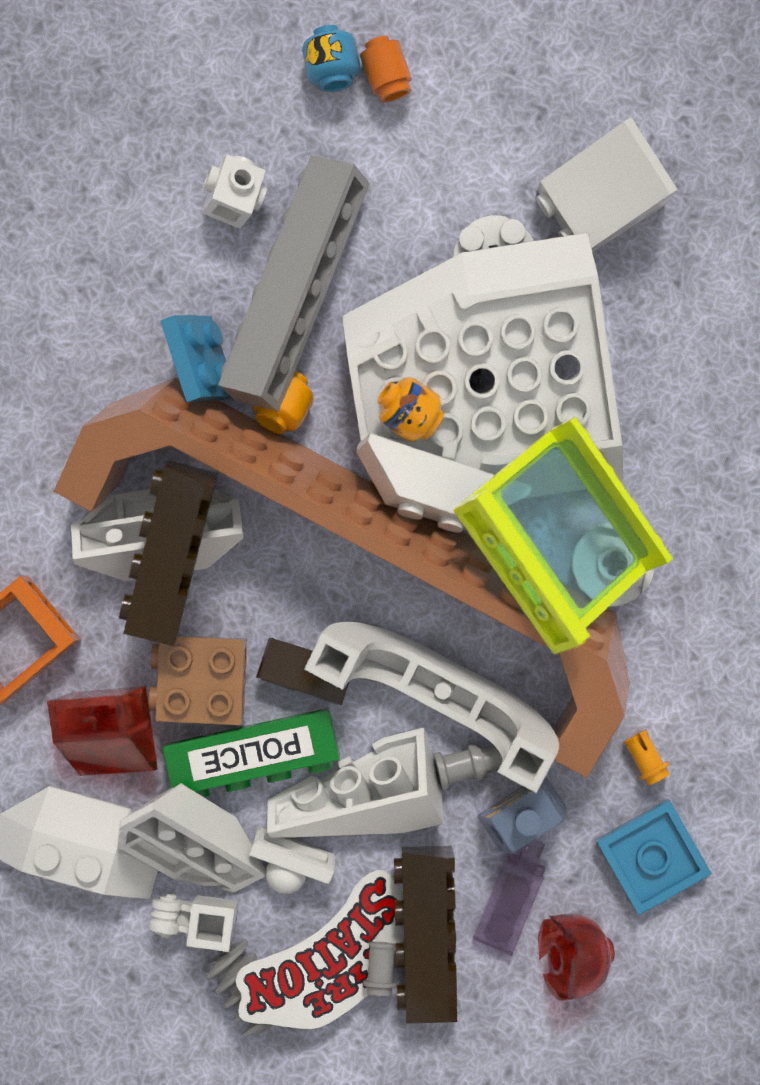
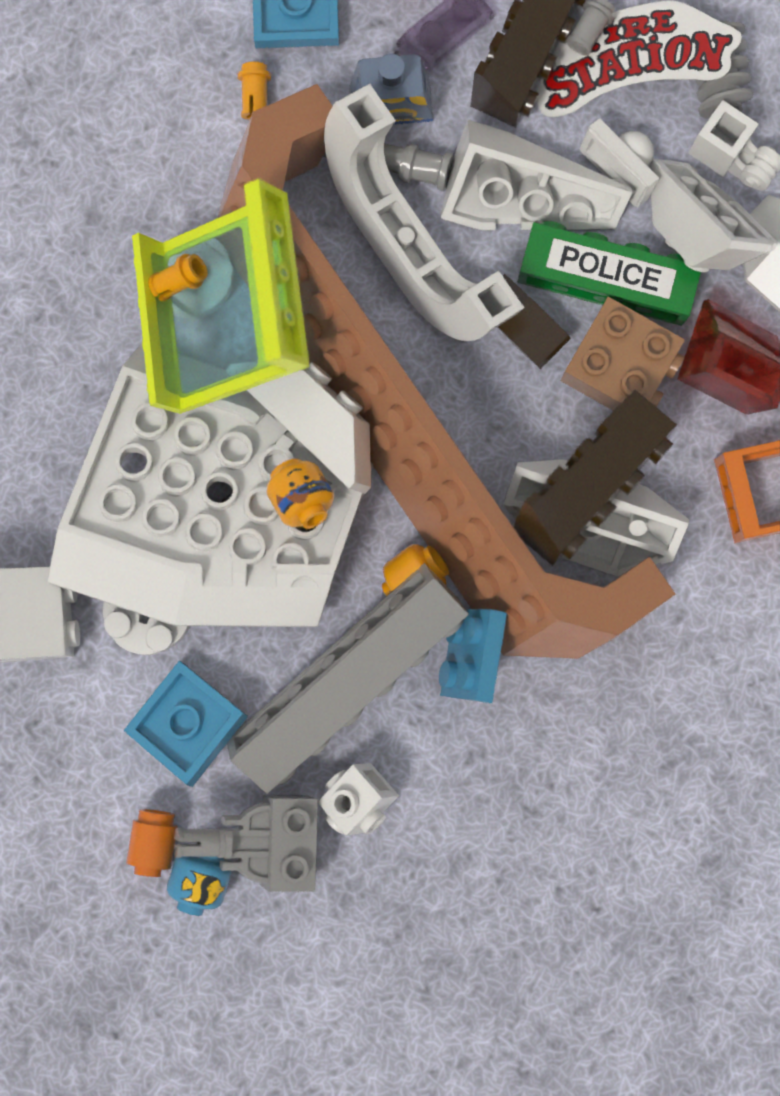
camera: 150 degrees left, 5 degrees down
none -> dark azure plate [123,661,248,787]
none -> light orange pin [149,254,208,301]
none -> light grey brick [174,795,318,892]

